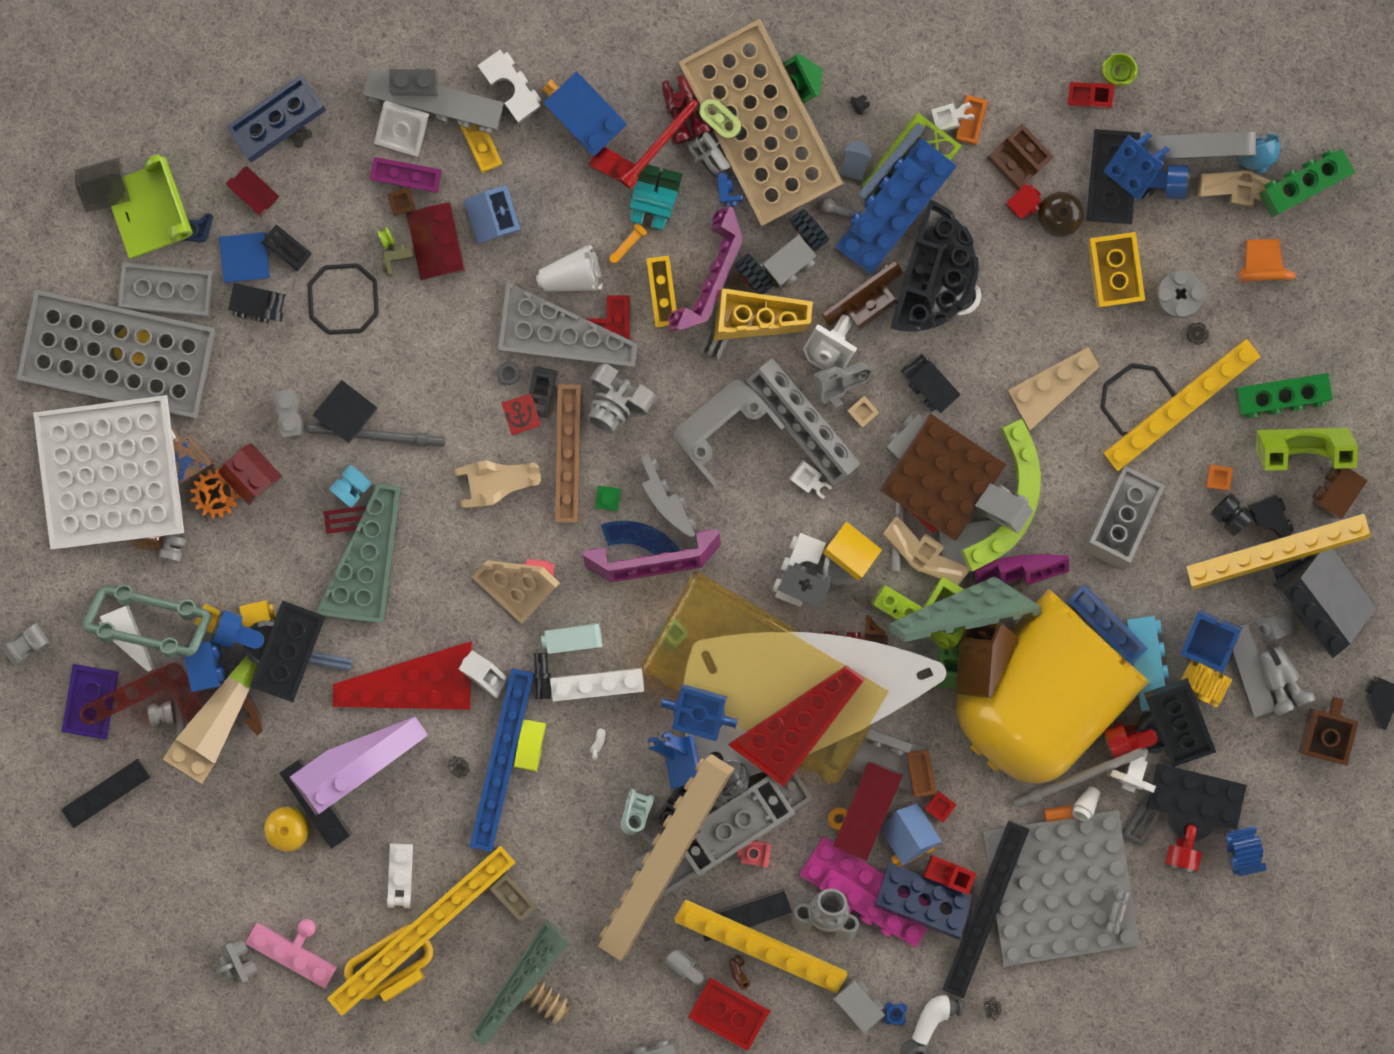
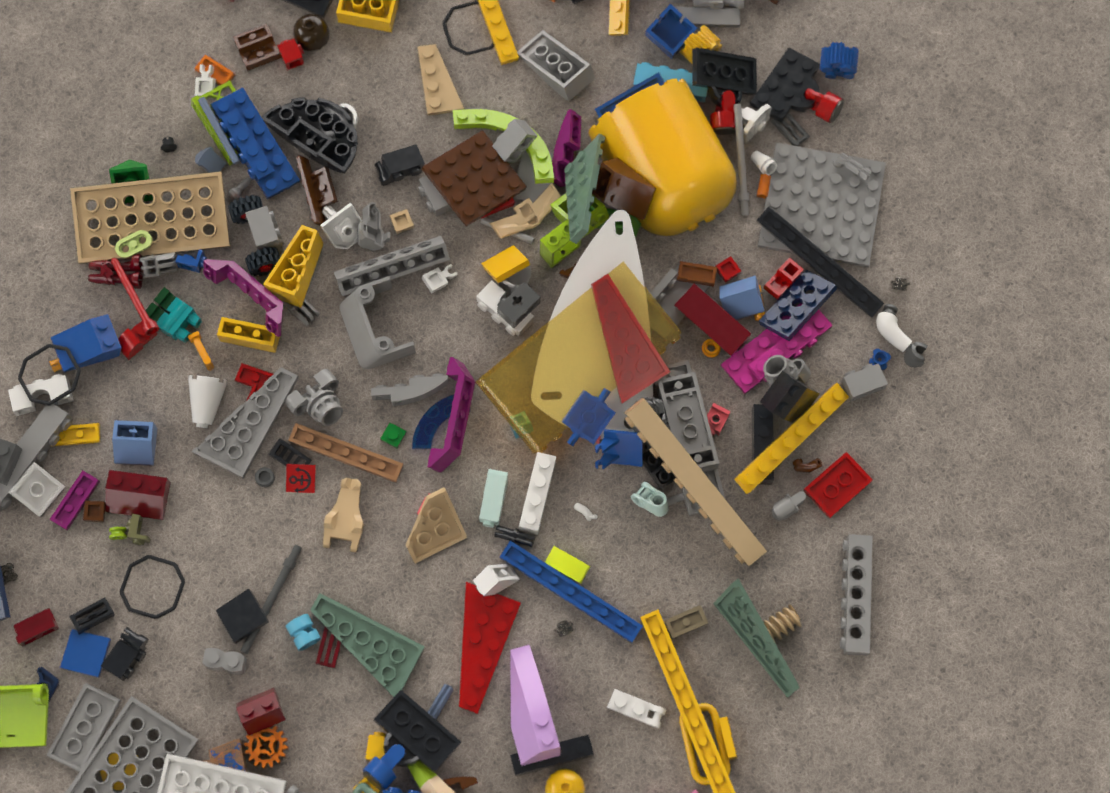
camera: 75 degrees left, 15 degrees down
none -> black piece [18,344,81,405]
none -> black slope [760,370,820,423]

